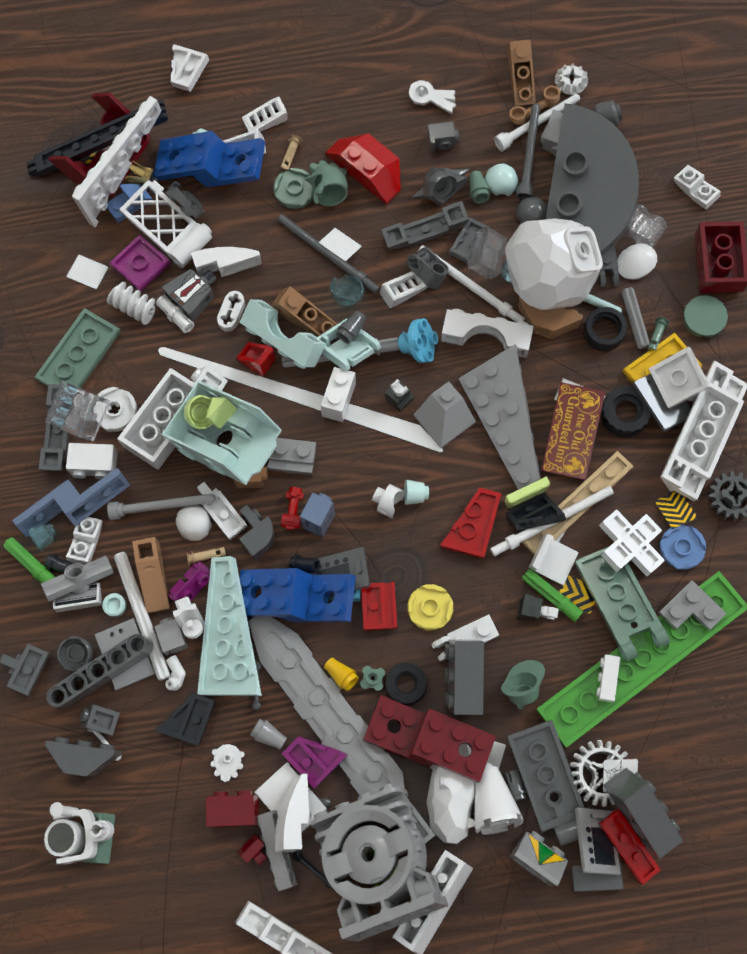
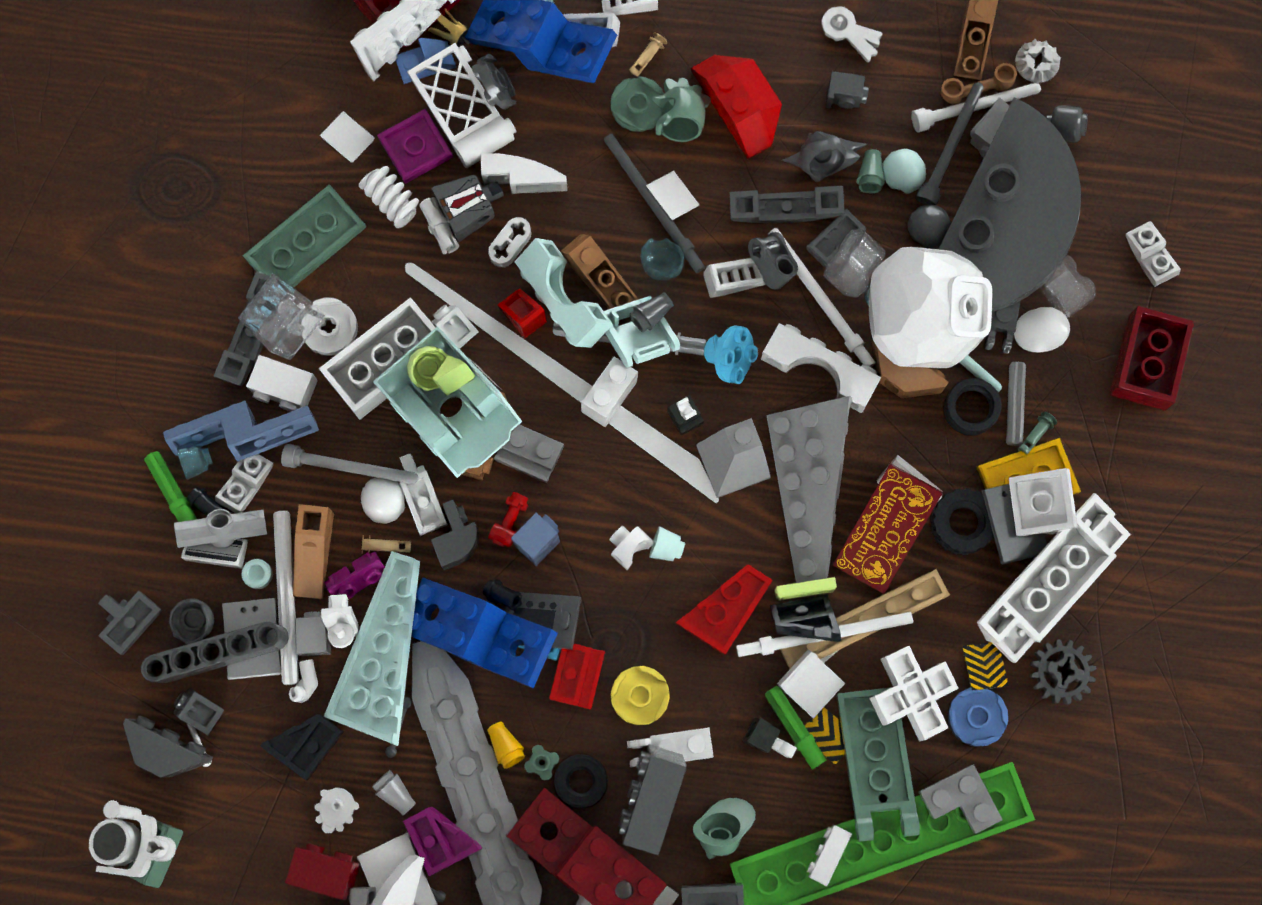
camera: 15 degrees right, 5 degrees up
sand green tile [683,295,728,338] -> none

